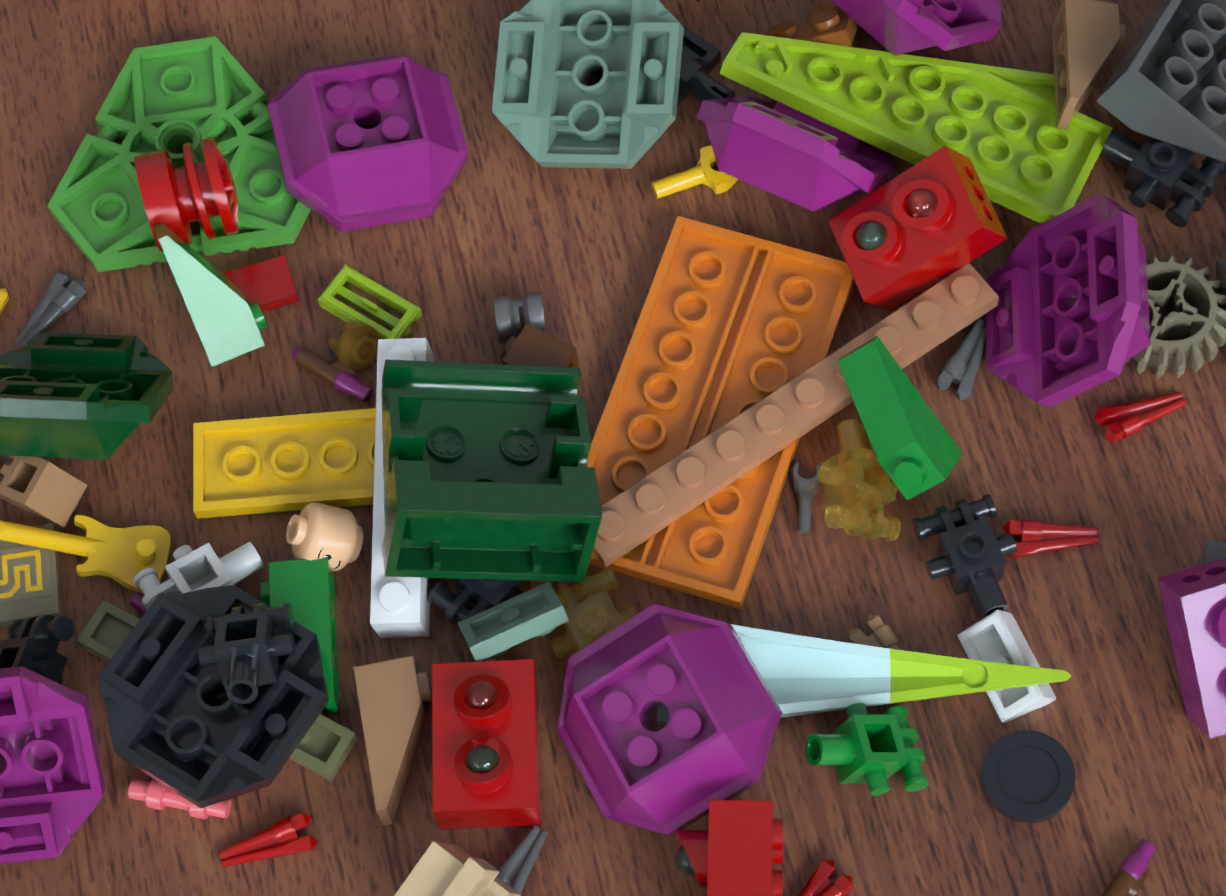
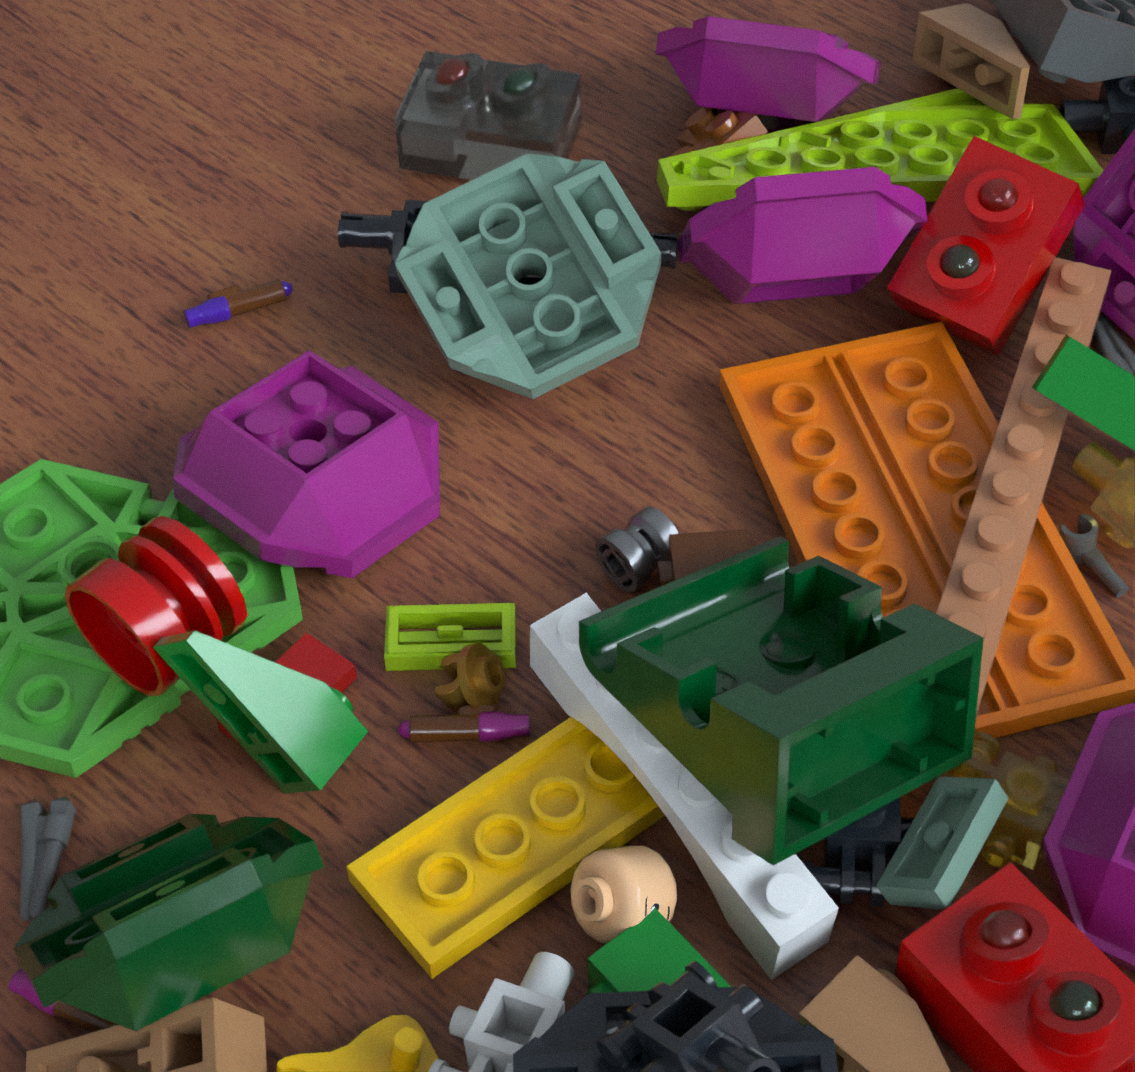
camera: 40 degrees left, 15 degrees down
yellow bar [651,145,738,199] -> none

